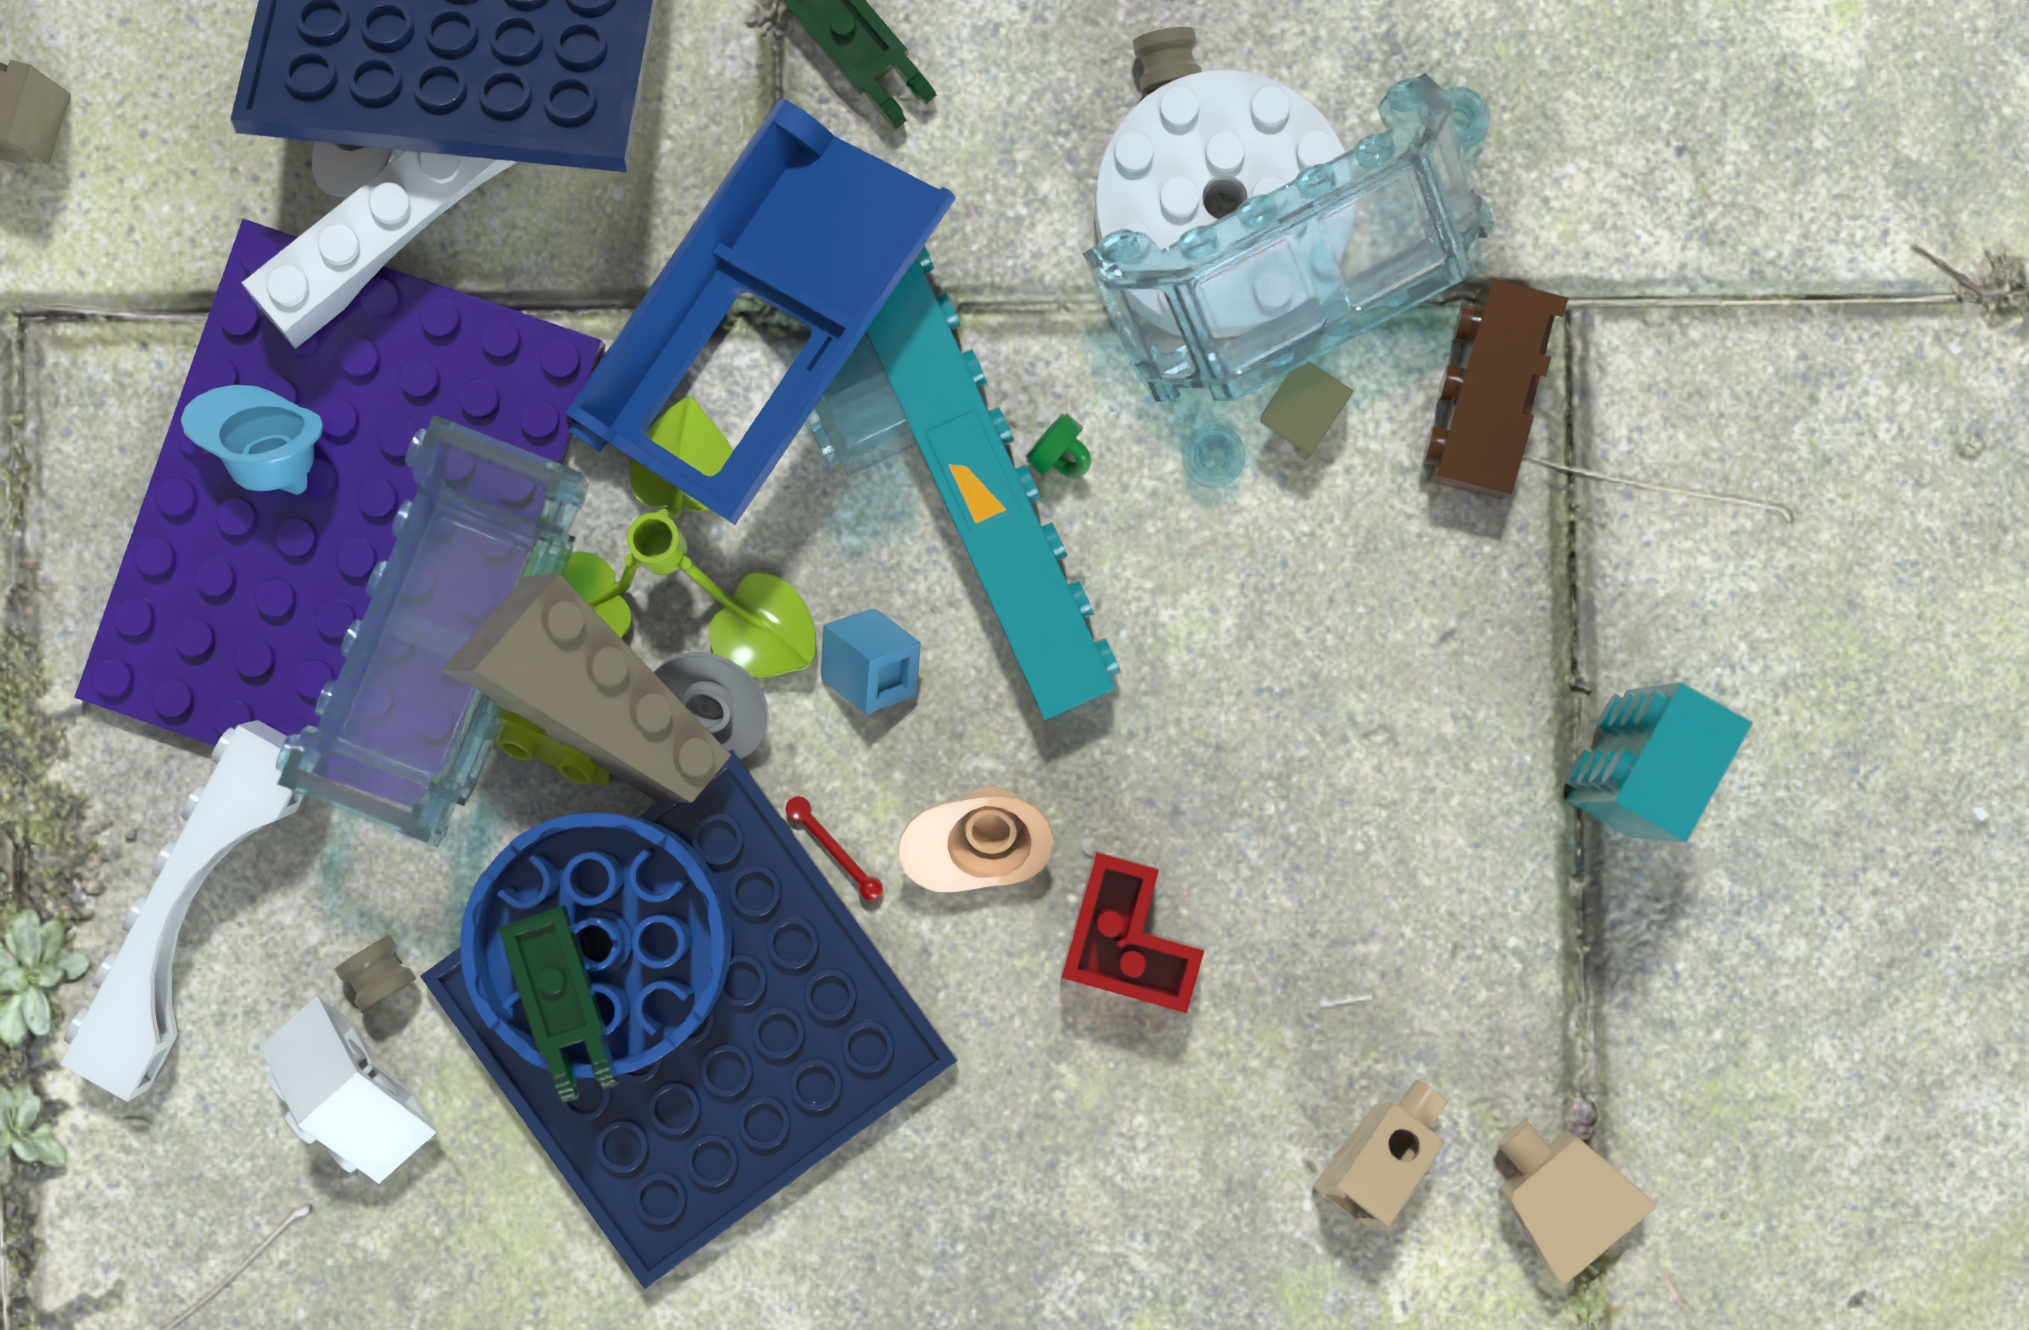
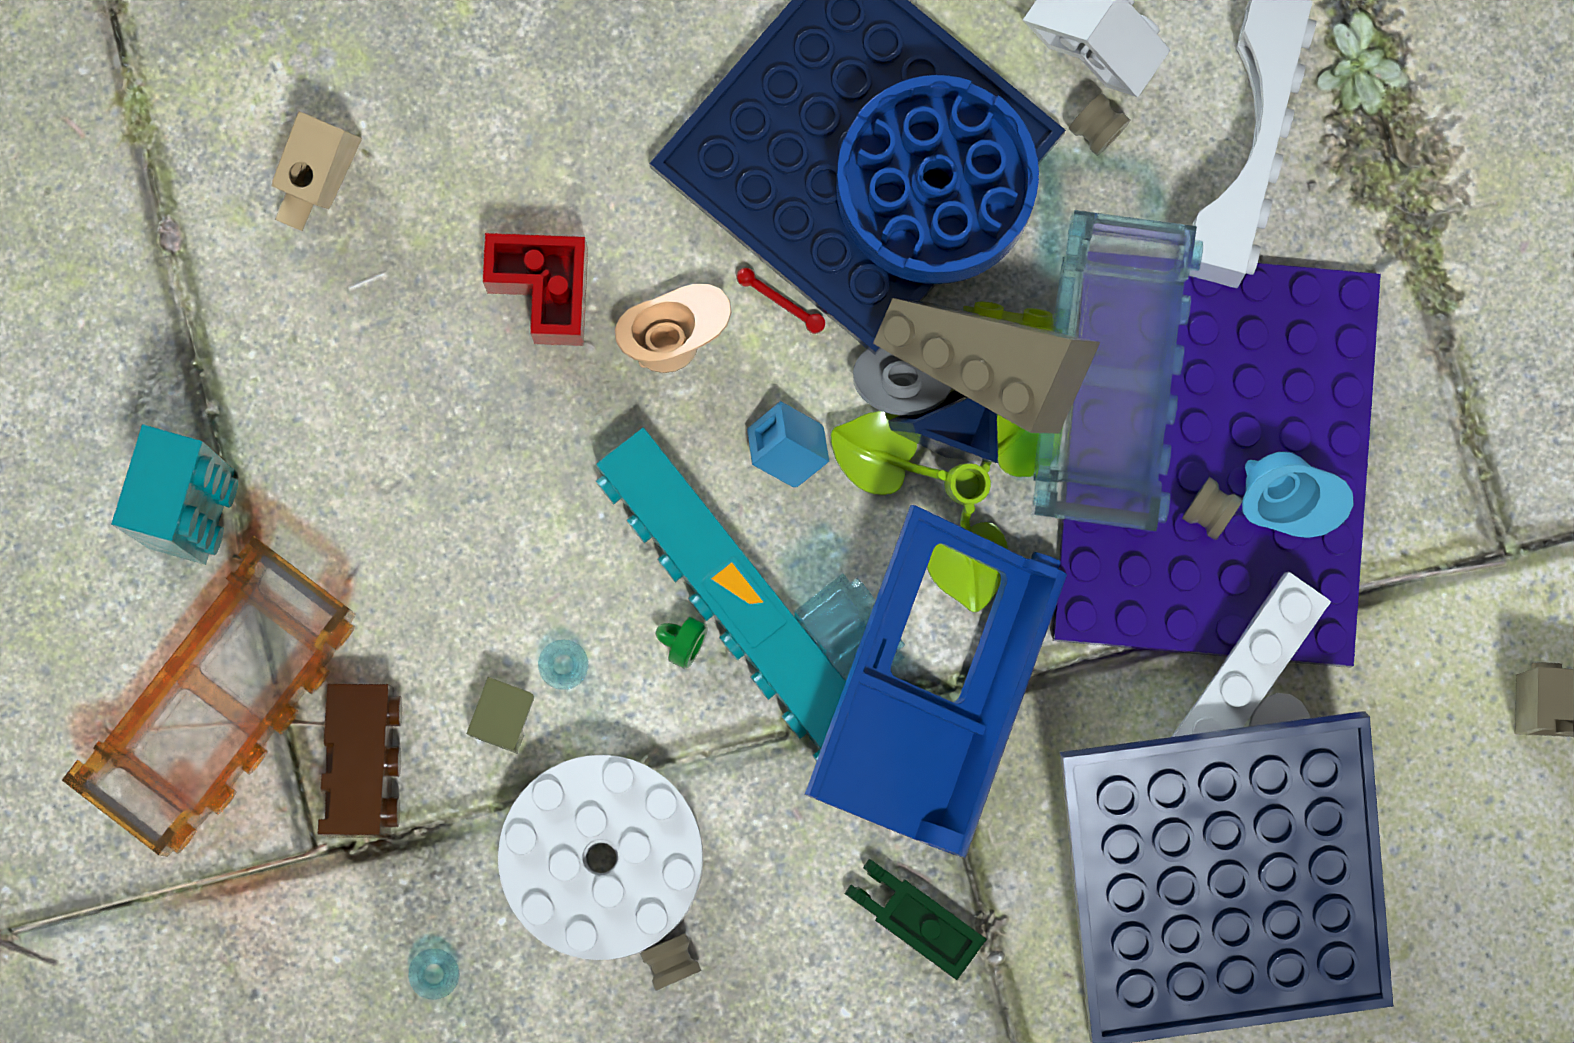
camera: 160 degrees right, 5 degrees down
dark green hinge [499,905,618,1102] -> none
windscreen [1082,73,1494,402] -> none
tan torso [1498,1120,1657,1286] -> none
none -> windscreen [62,535,356,857]
none -> dark blue slope [888,390,998,463]
none -> dark tan wheel [1181,477,1243,540]

